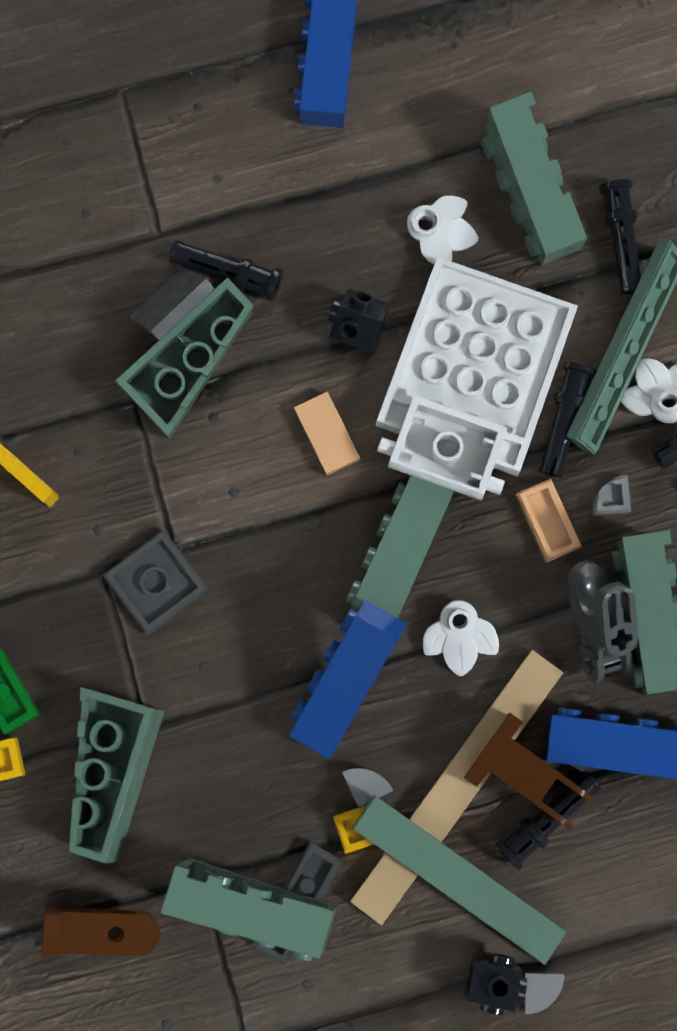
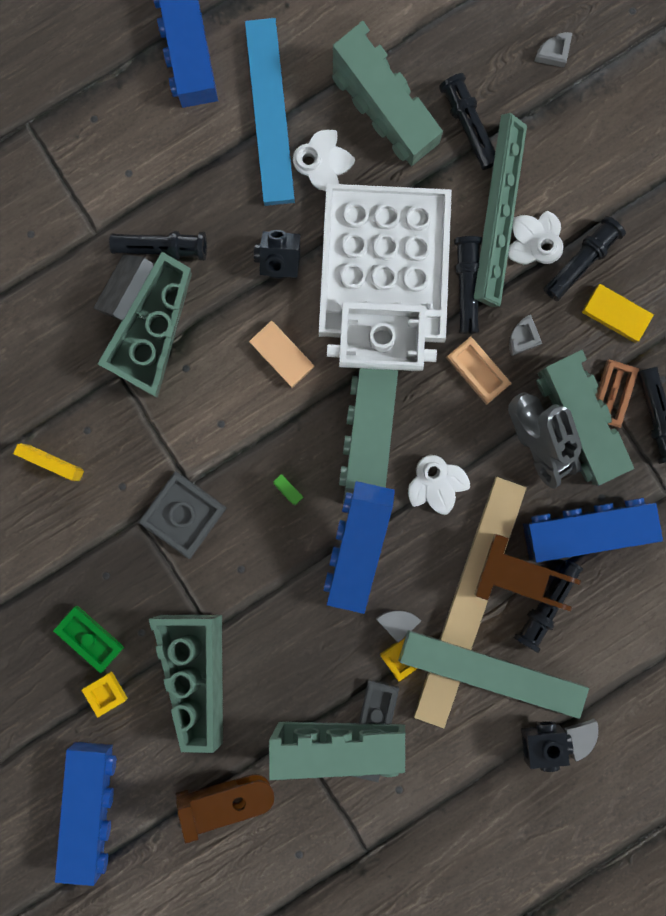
camera: 20 degrees left, 5 degrees up
none -> dark azure tile [245,18,295,206]
none -> bright green tile [273,474,304,505]

